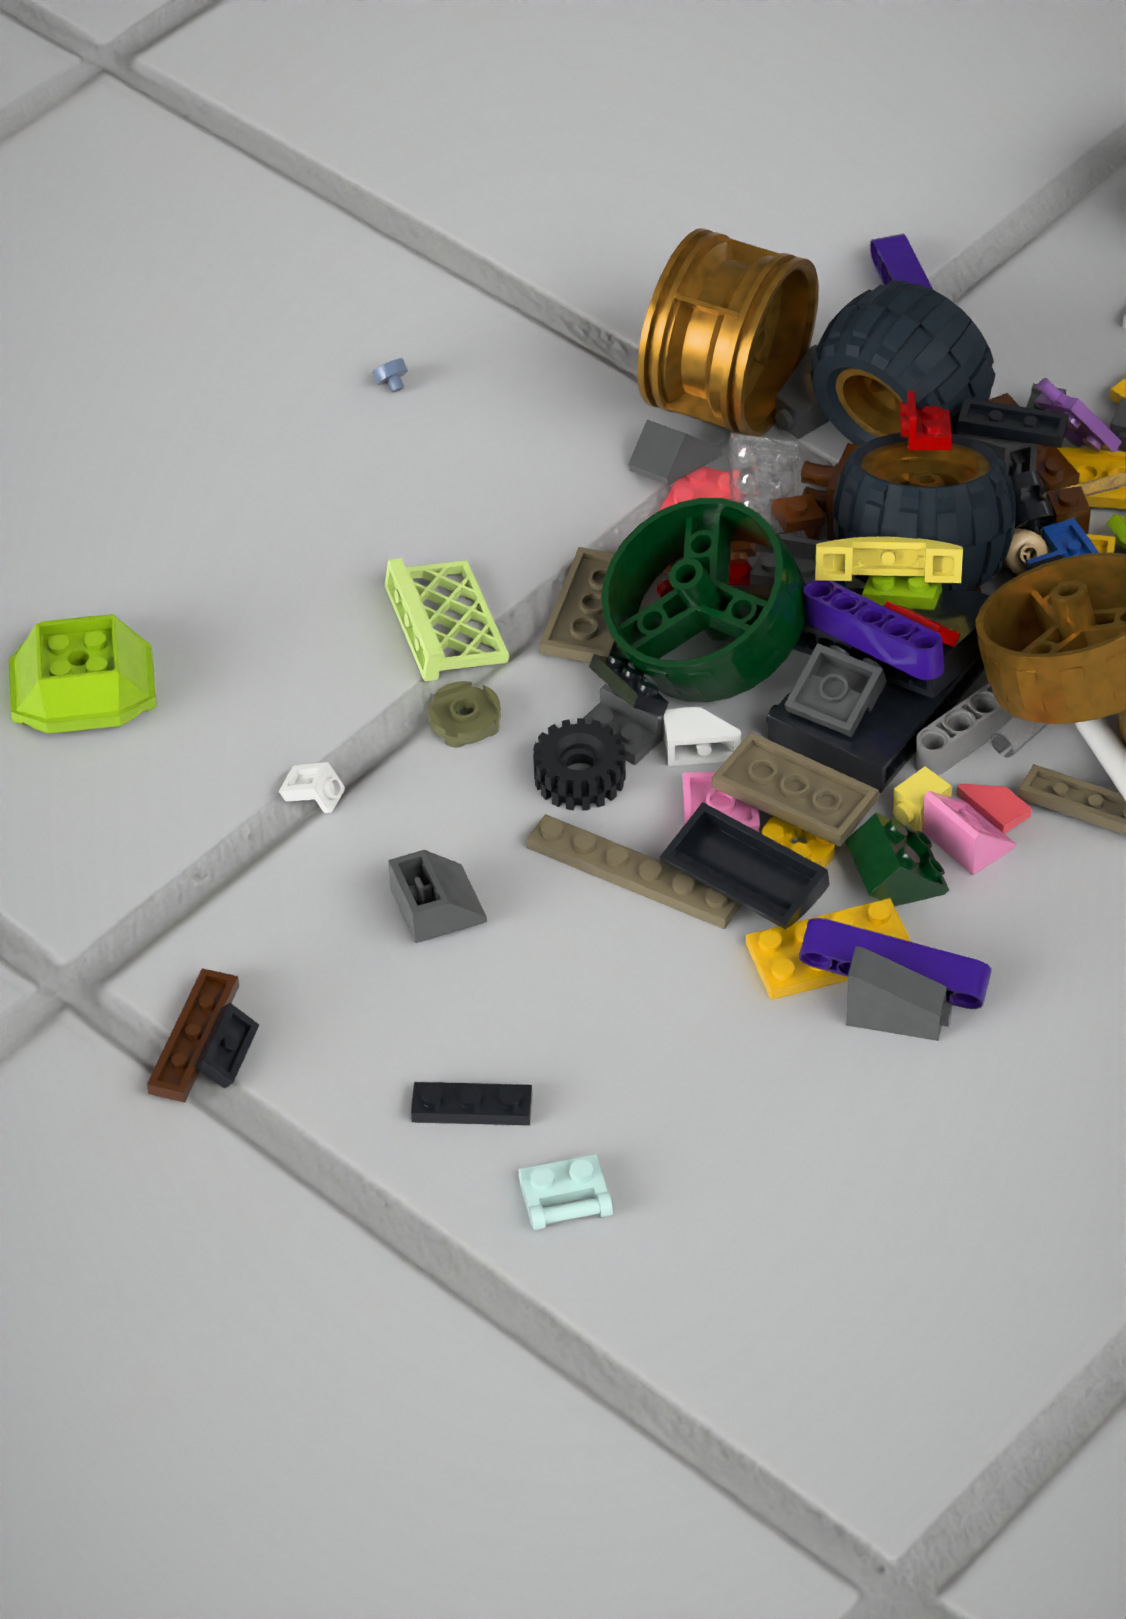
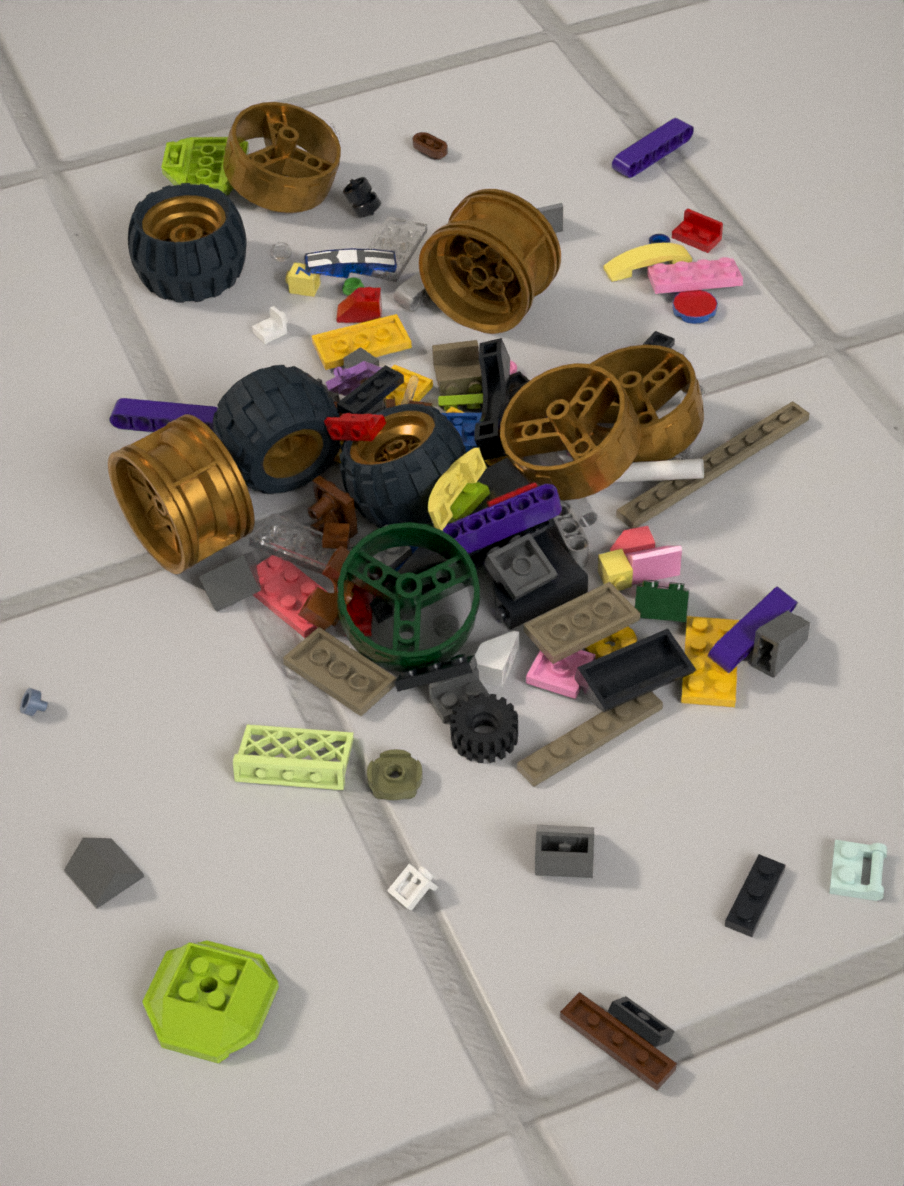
camera: 65 degrees left, 0 degrees up
none -> dark grey slope [64,838,144,909]

